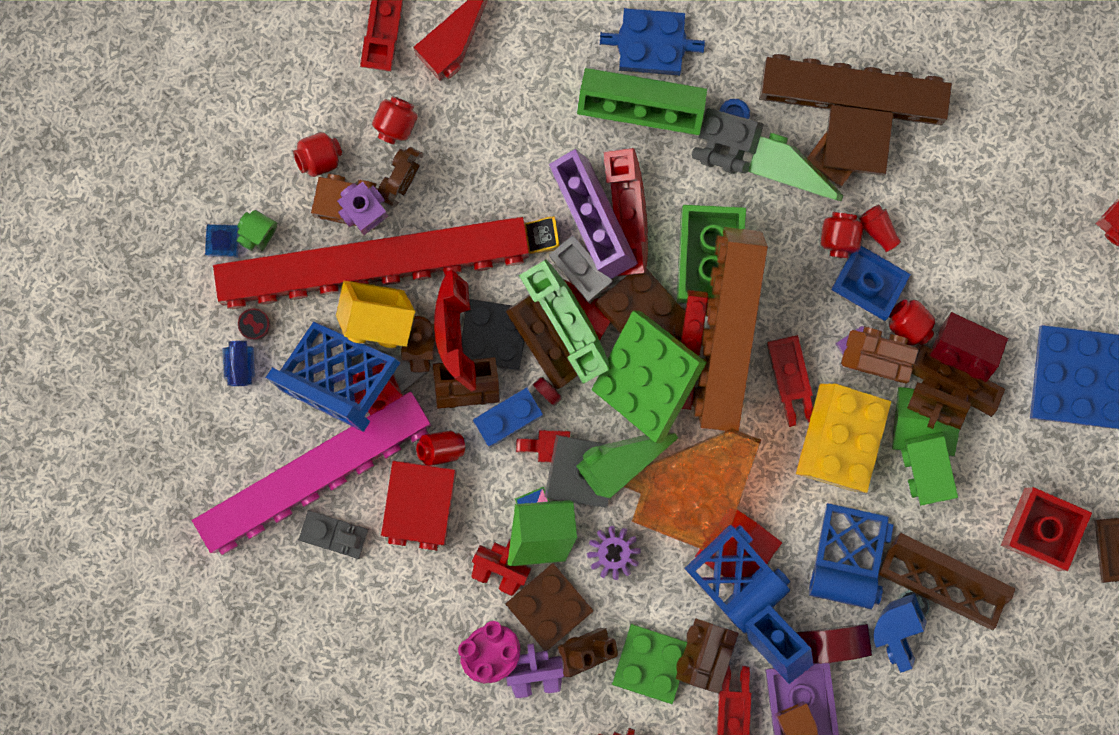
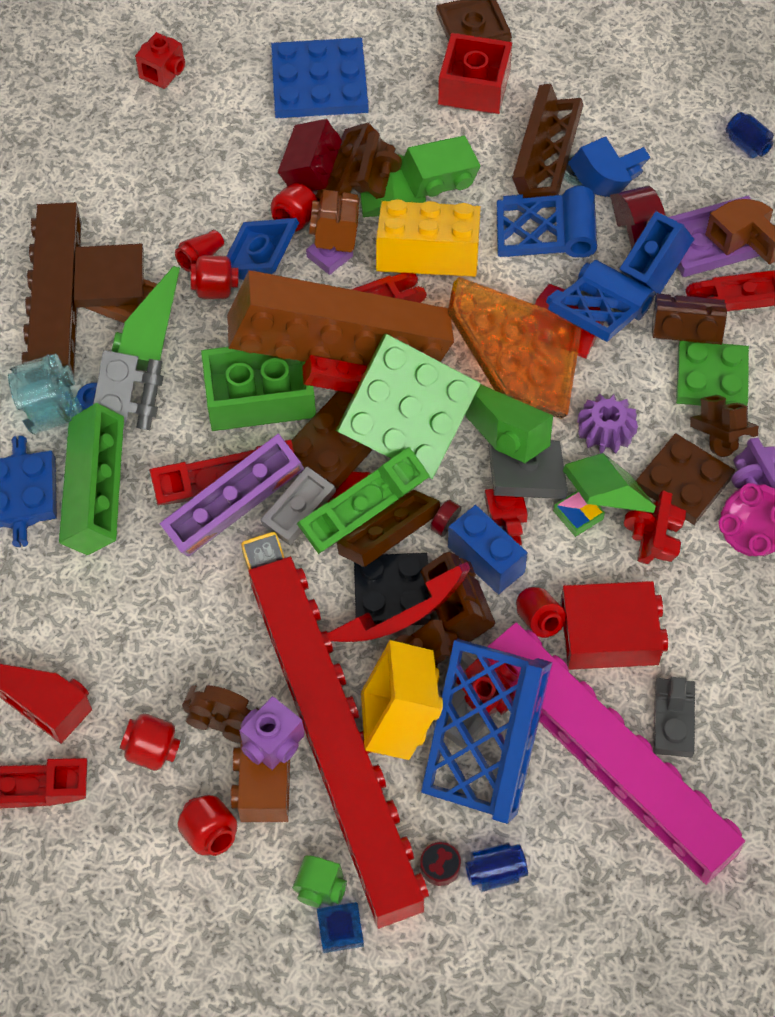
camera: 100 degrees left, 25 degrees down
none -> clear light blue brick [8,353,82,435]

